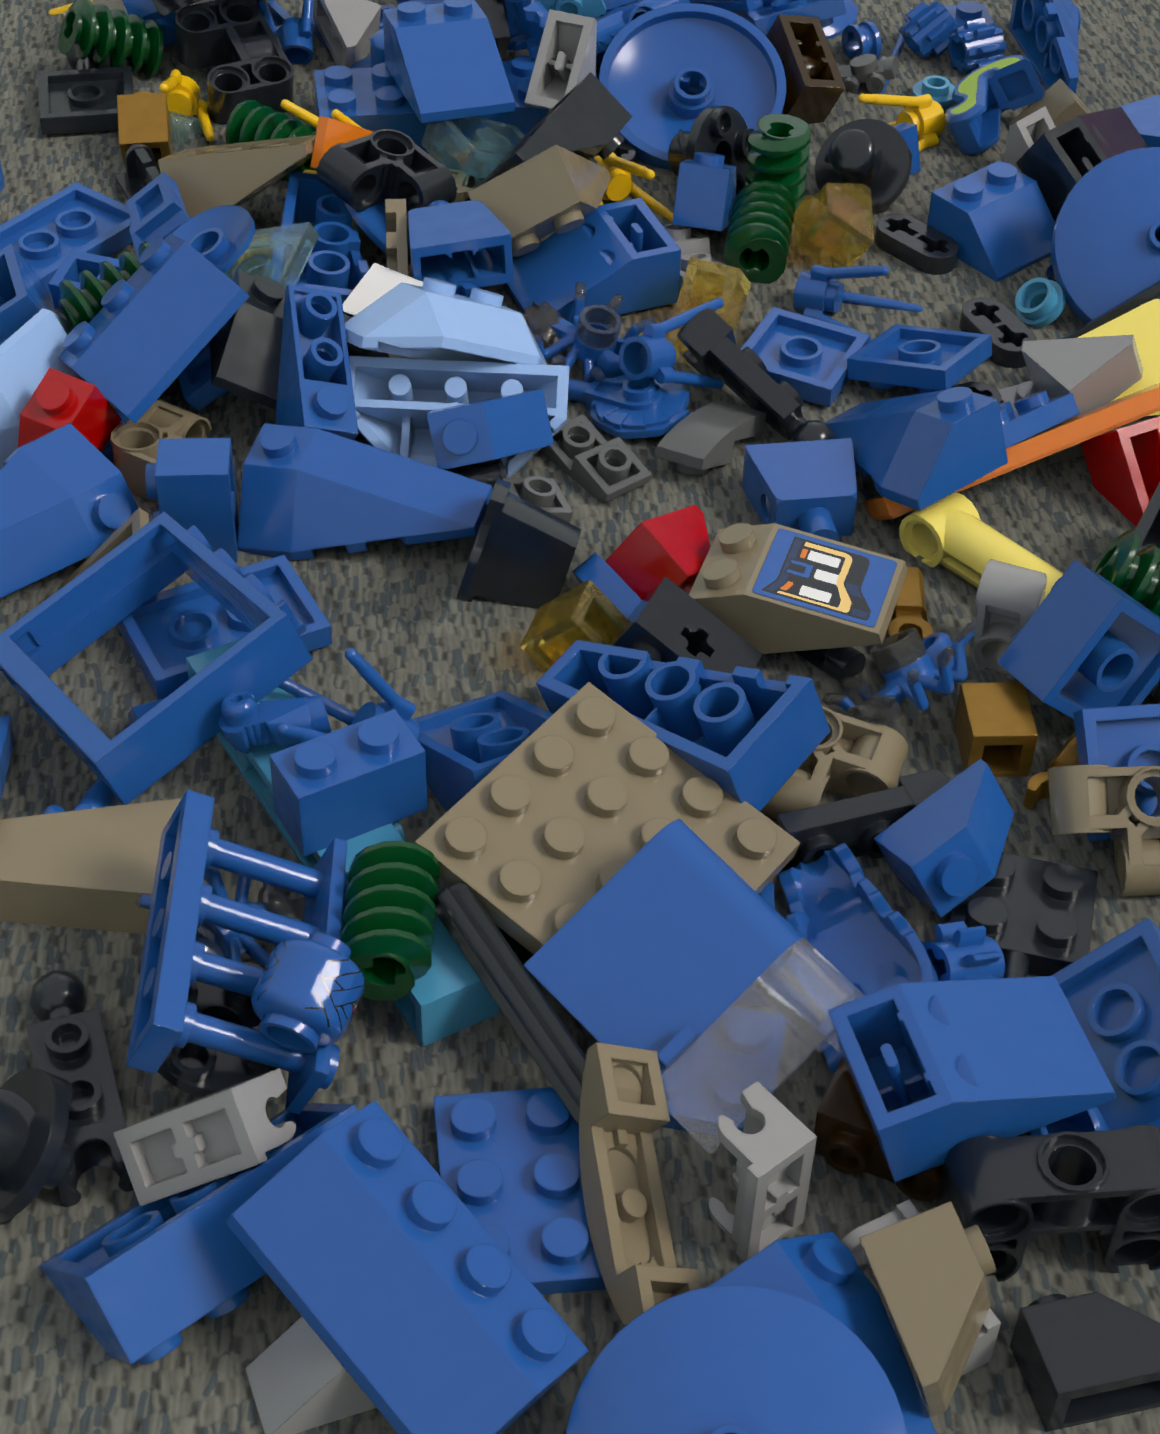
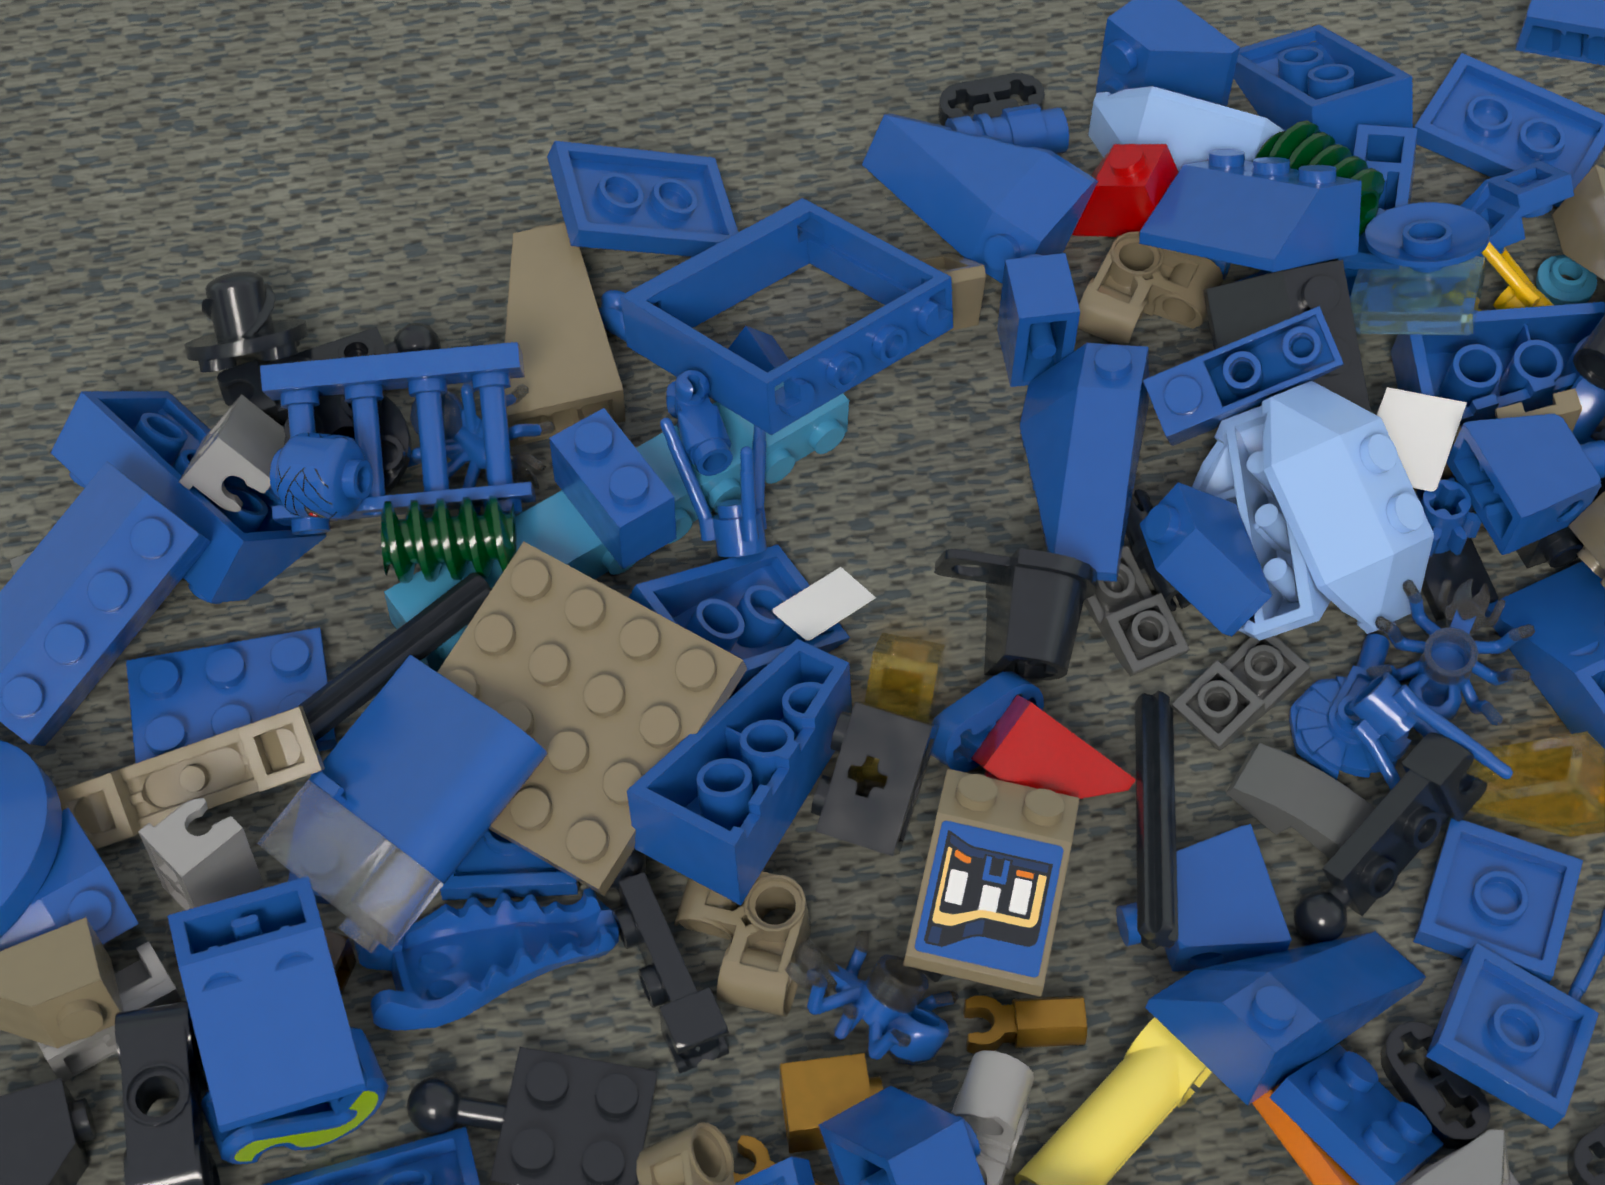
camera: 85 degrees right, 15 degrees up
blue plate [116,555,332,700] -> none
blue slope [874,759,1014,917] -> none
blue gear [922,921,1005,981] -> none
none -> white sticker [772,567,876,641]
none -> black axle [1135,691,1179,950]

